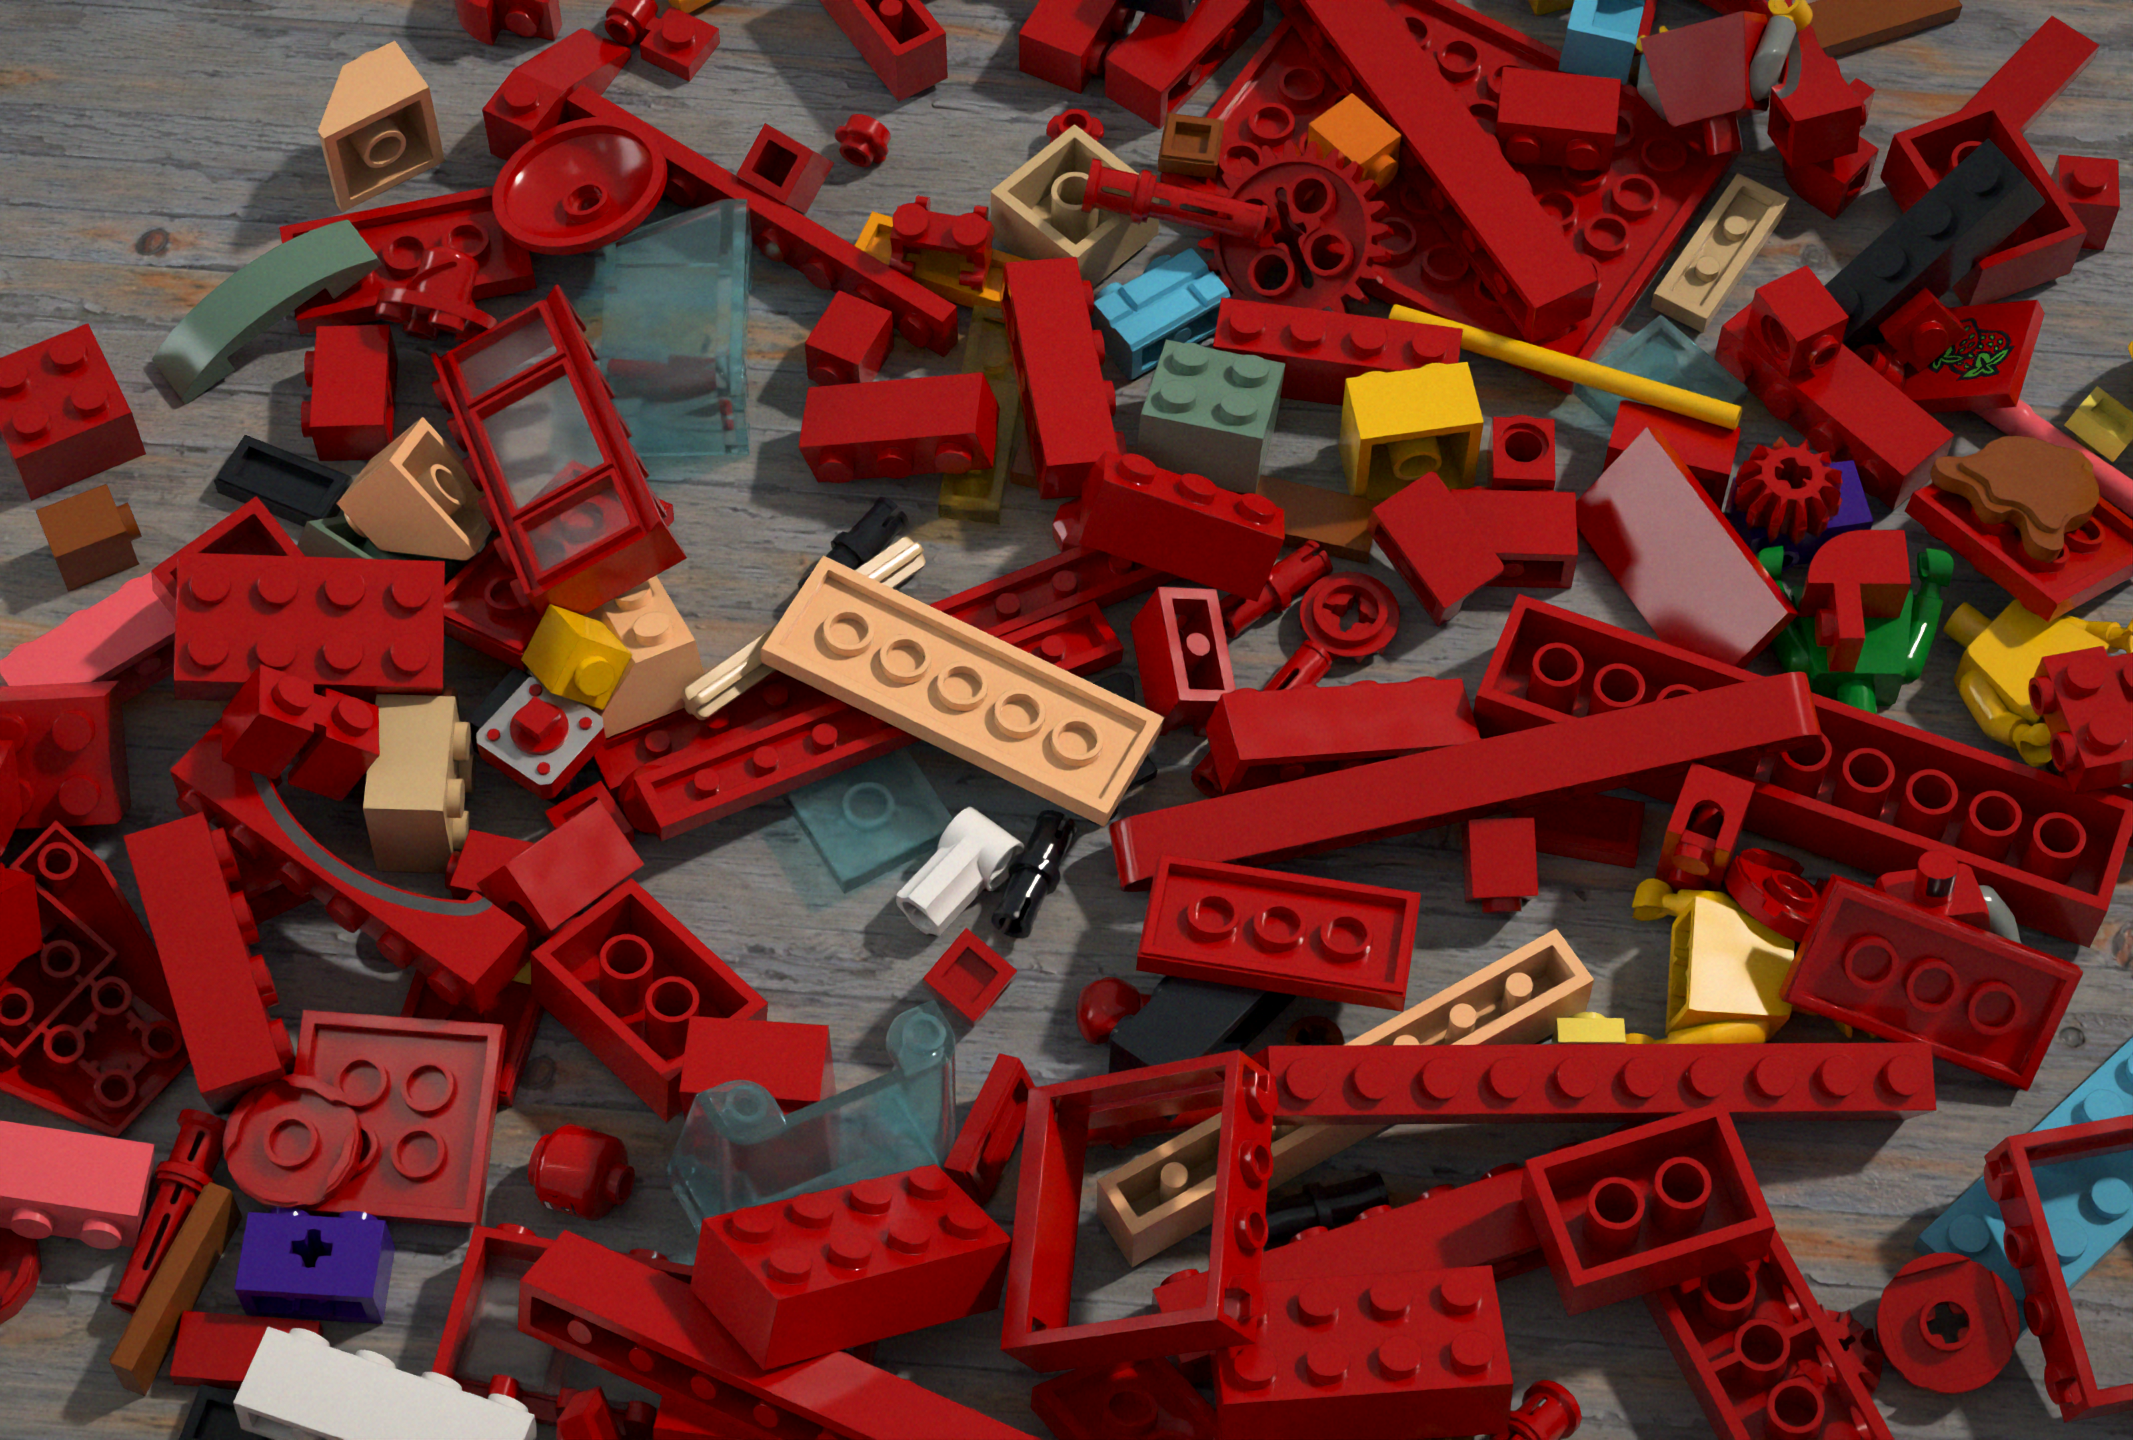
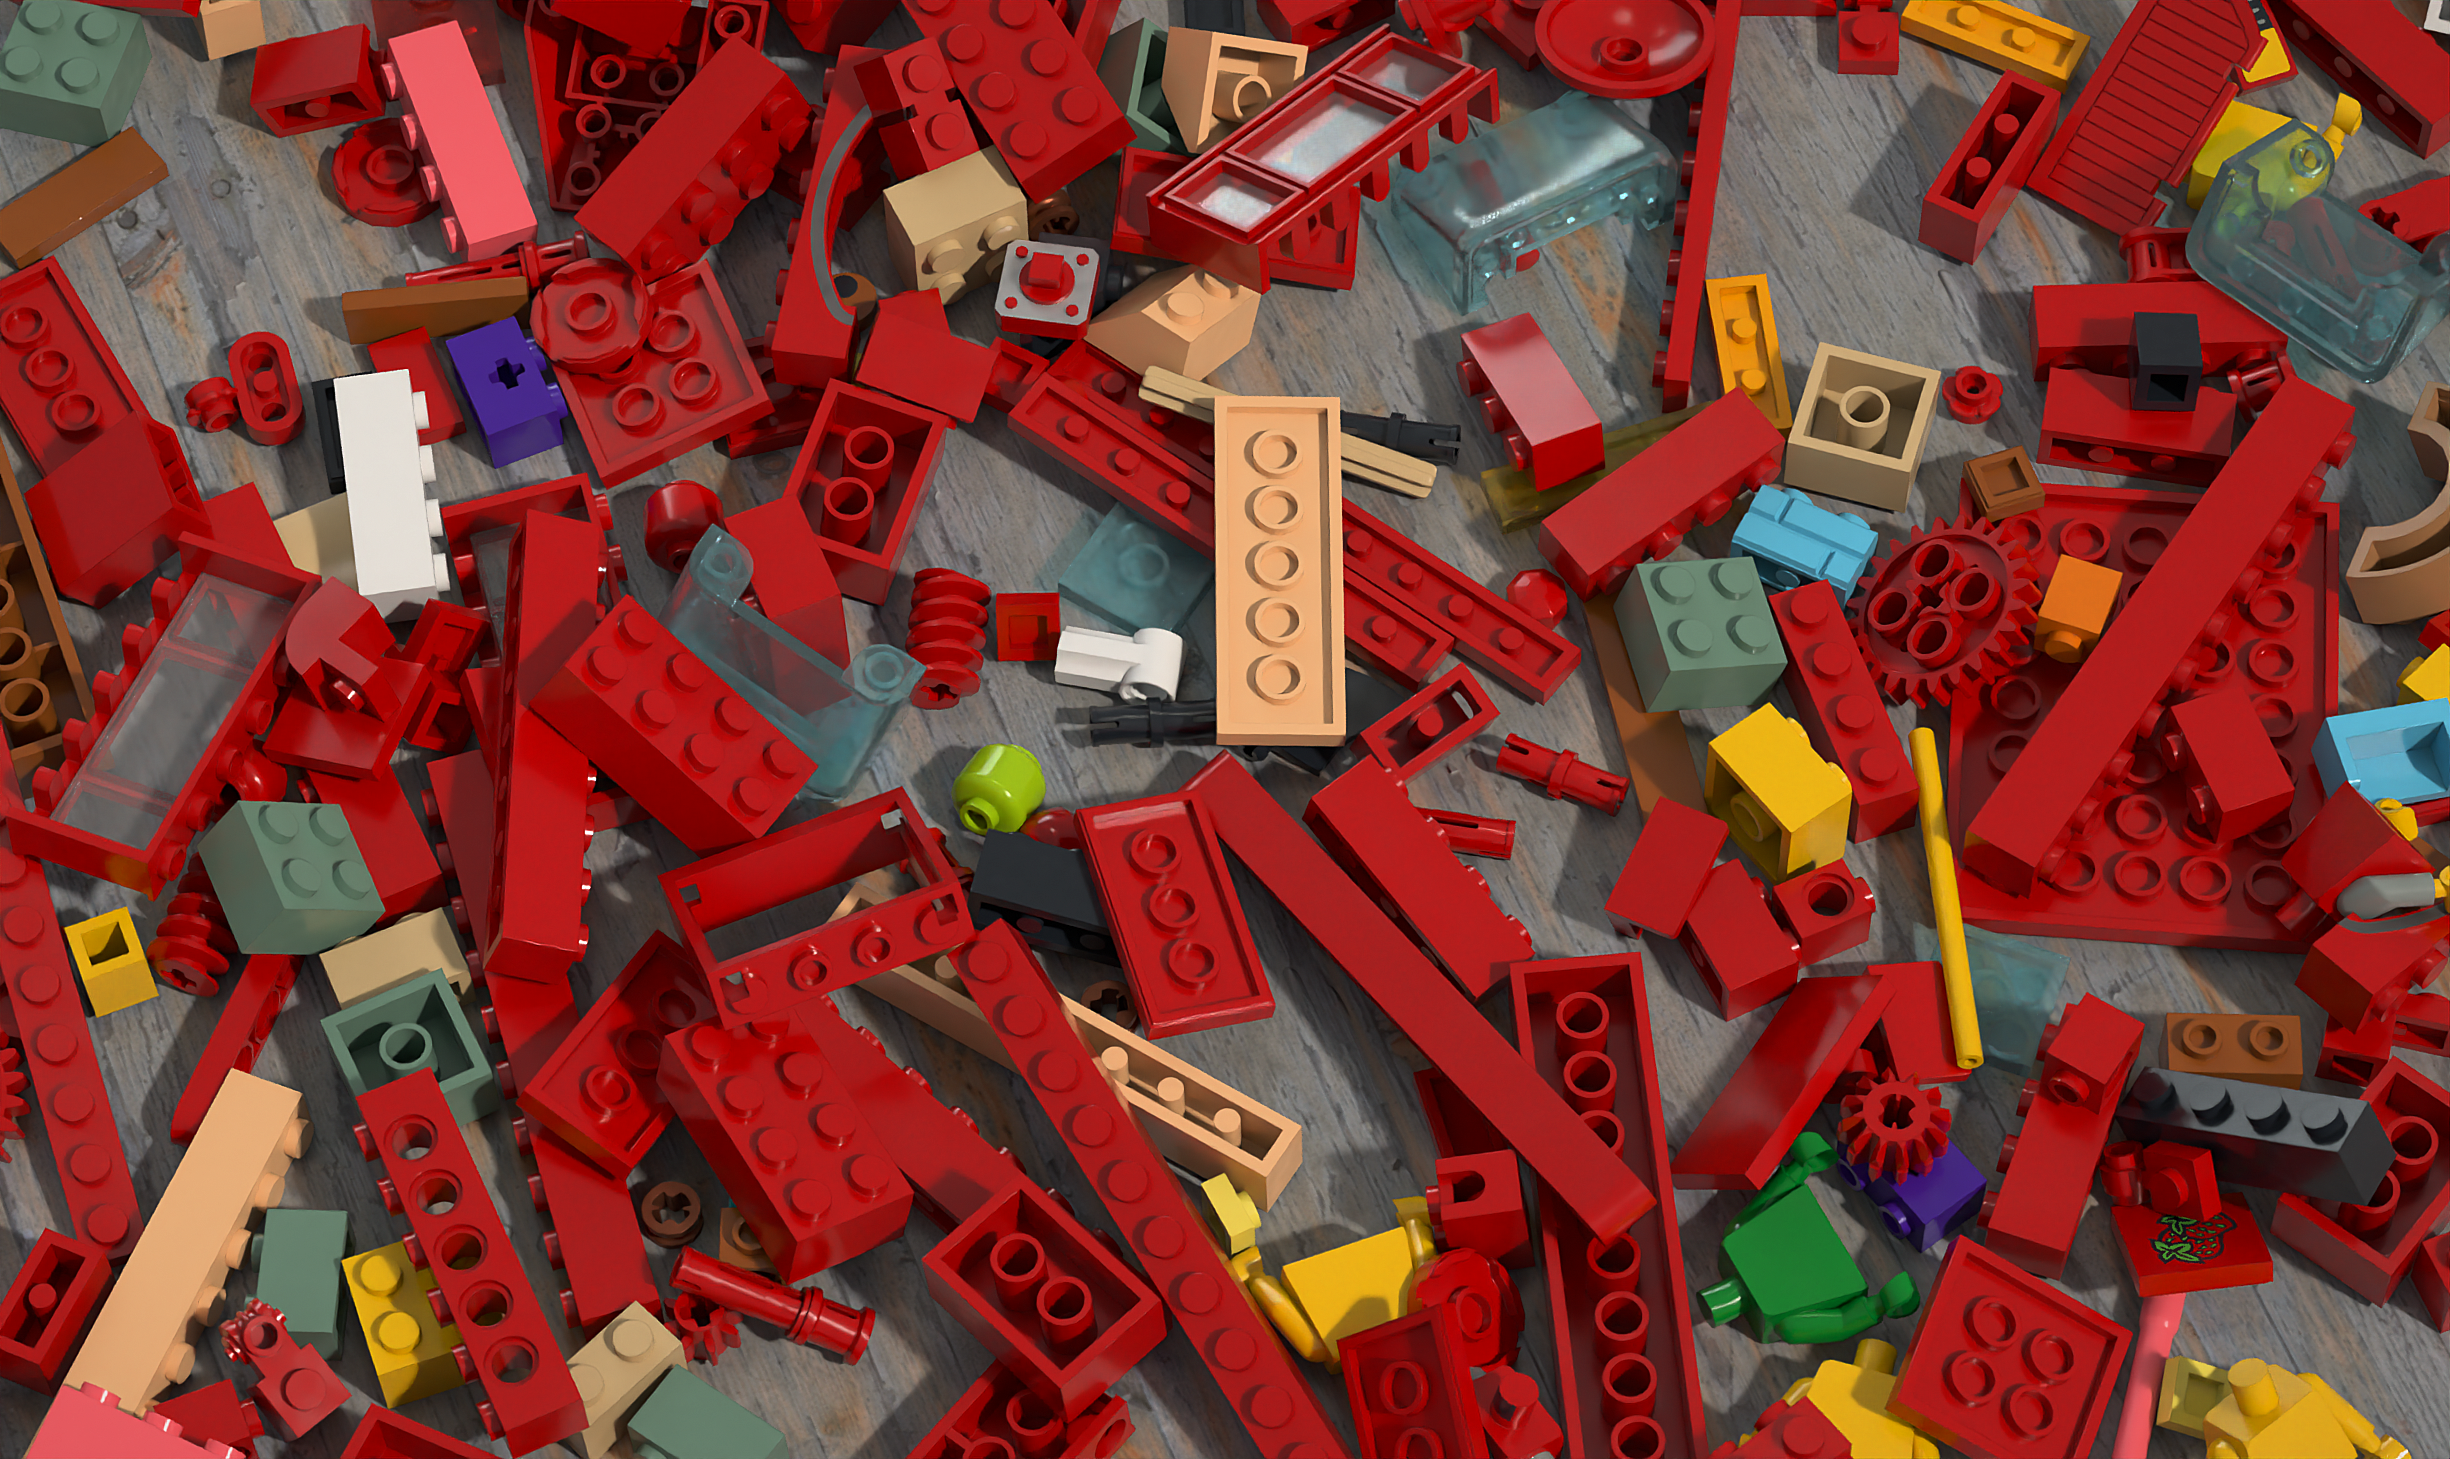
camera: 65 degrees right, 0 degrees up
yellow brick [521,604,632,710] -> none
red brick [736,123,834,214] -> none
red brick [805,290,894,386] -> none
red plate [835,114,891,167] -> none
red piece [889,195,995,292] -> none
red brick [923,928,1017,1028] -> none
red tile [943,1053,1036,1206] -> none
red slope [1078,450,1285,602] -> none
red pin [1081,158,1268,243] -> none
black pin [1265,1172,1389,1245] -> none
red gear [1300,571,1400,664] -> none
red brick [1461,817,1538,914] -> none
tan plate [1651,173,1790,333] -> none
red brick [1798,530,1911,672] -> none
dark orange tile [1930,436,2100,563] -> none
none -> red piece [899,568,992,710]
none -> lime head [951,743,1047,836]
none -> red tile [996,592,1061,661]
none -> dark orange brick [2158,1013,2303,1090]

